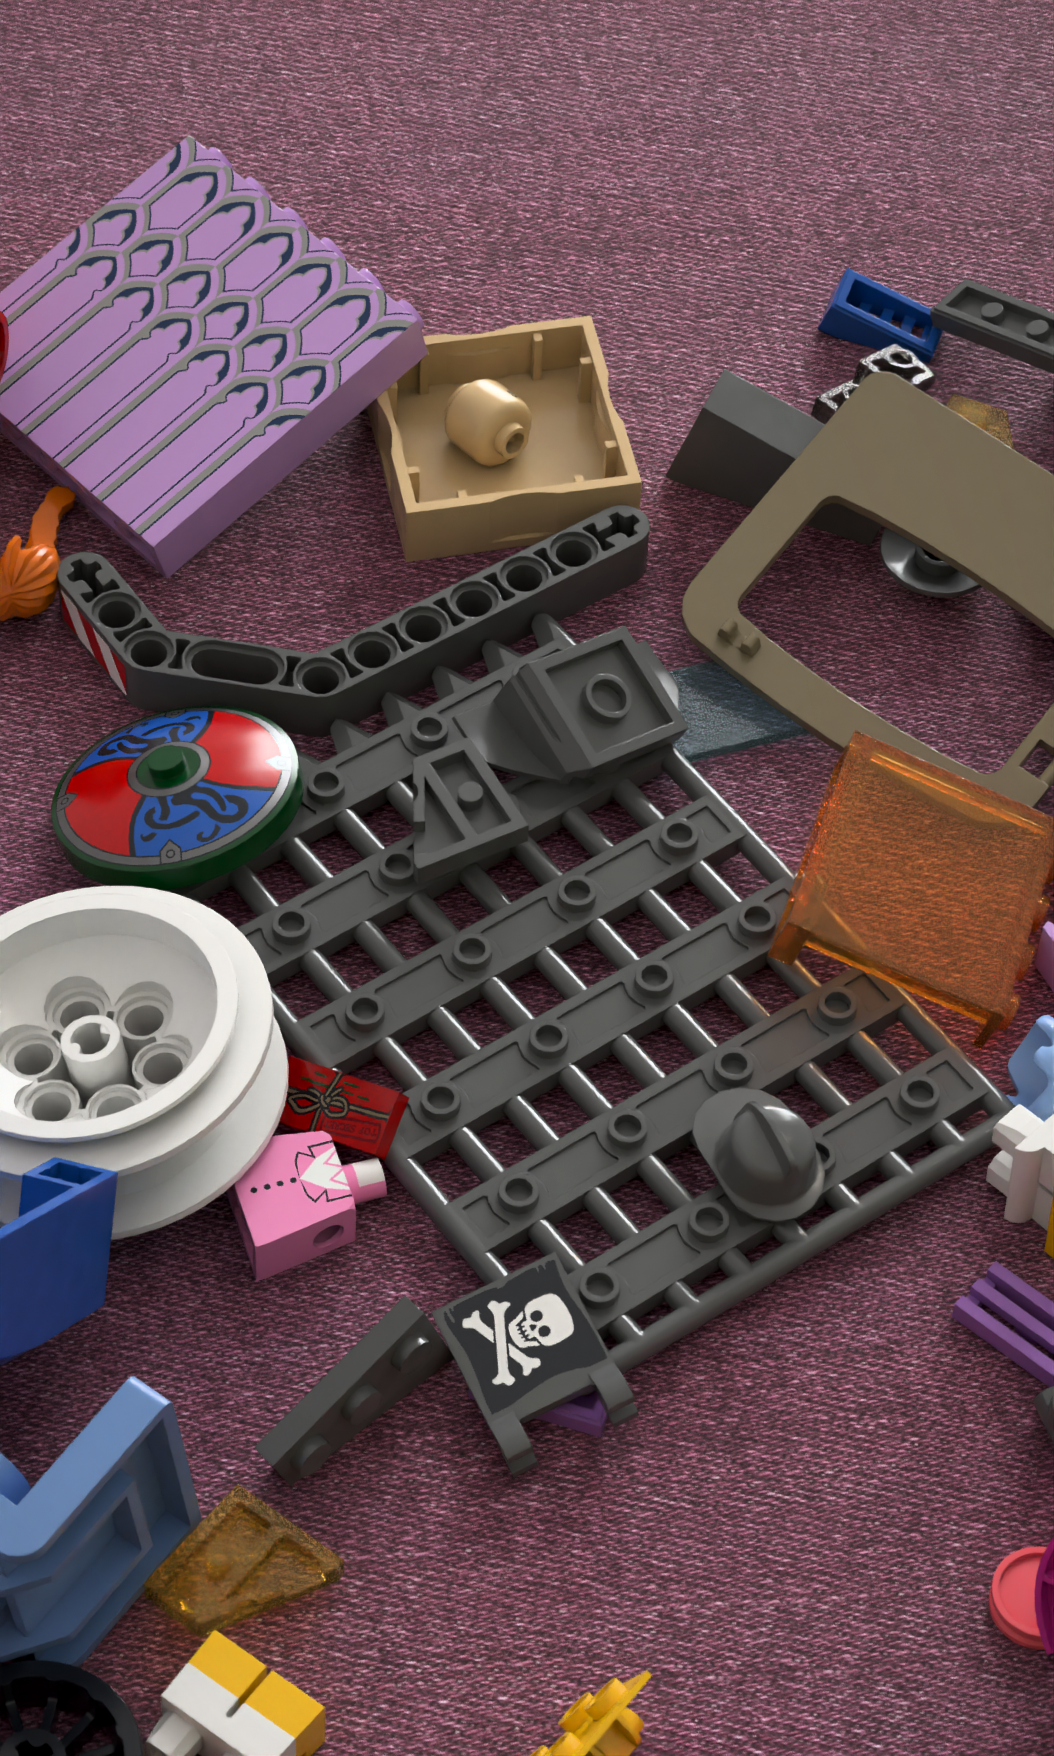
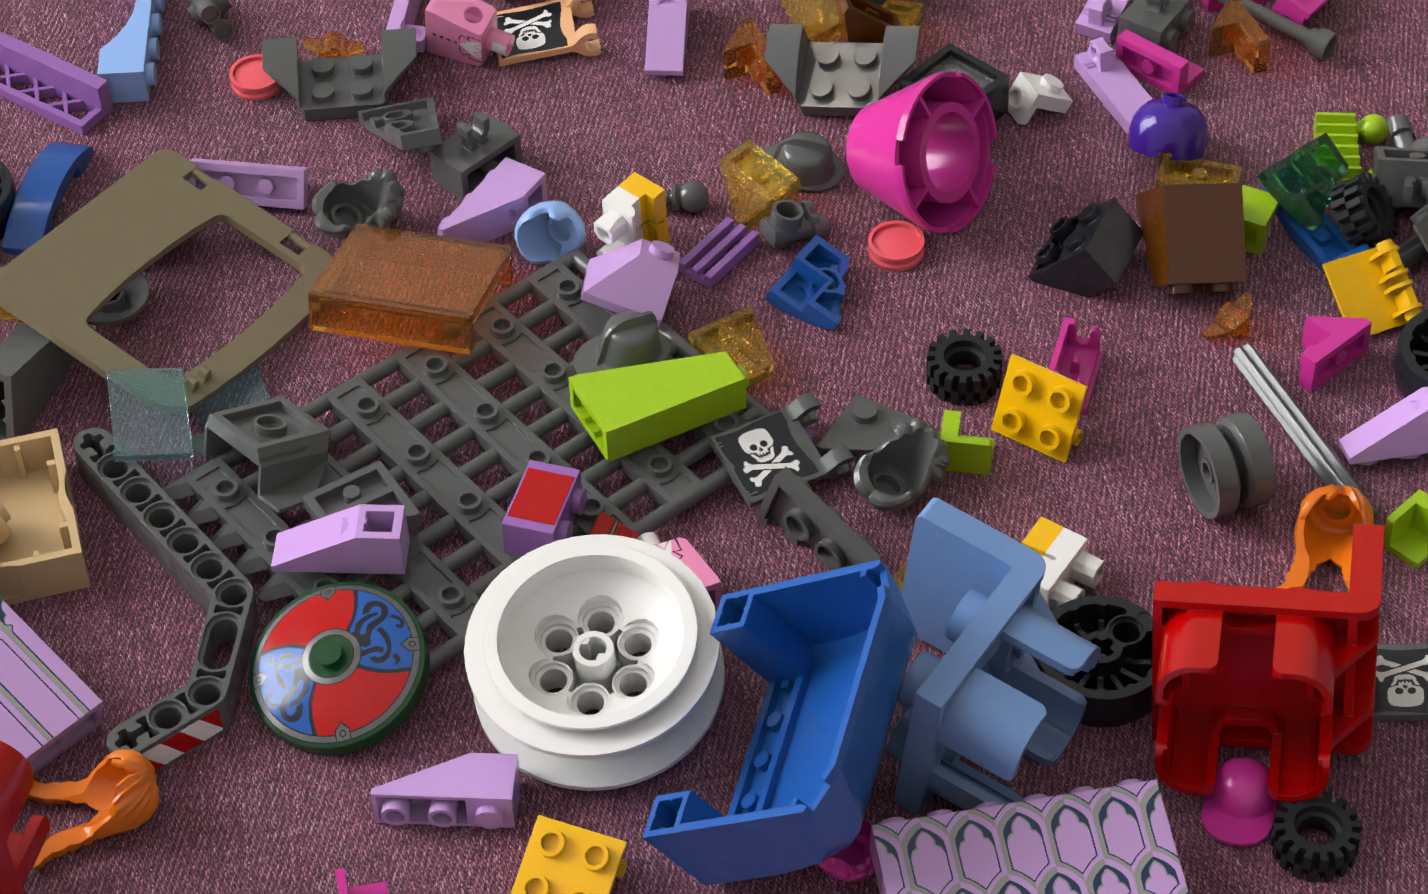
camera: 90 degrees left, 5 degrees down
none -> clear light blue piece [105,367,194,462]
none -> lavender slope [271,504,410,574]
none -> brick [501,460,587,557]
none -> lime slope [568,351,750,462]
none -> lavender slope [581,239,680,328]
none -> clear yellow wing [688,306,774,386]
none -> blue slope [765,234,849,331]
none -> dark grey wing [817,394,931,461]
none -> dark grey hair [853,417,951,512]
none -> black tyre [926,328,1003,406]
none -> lime panel [940,410,994,475]

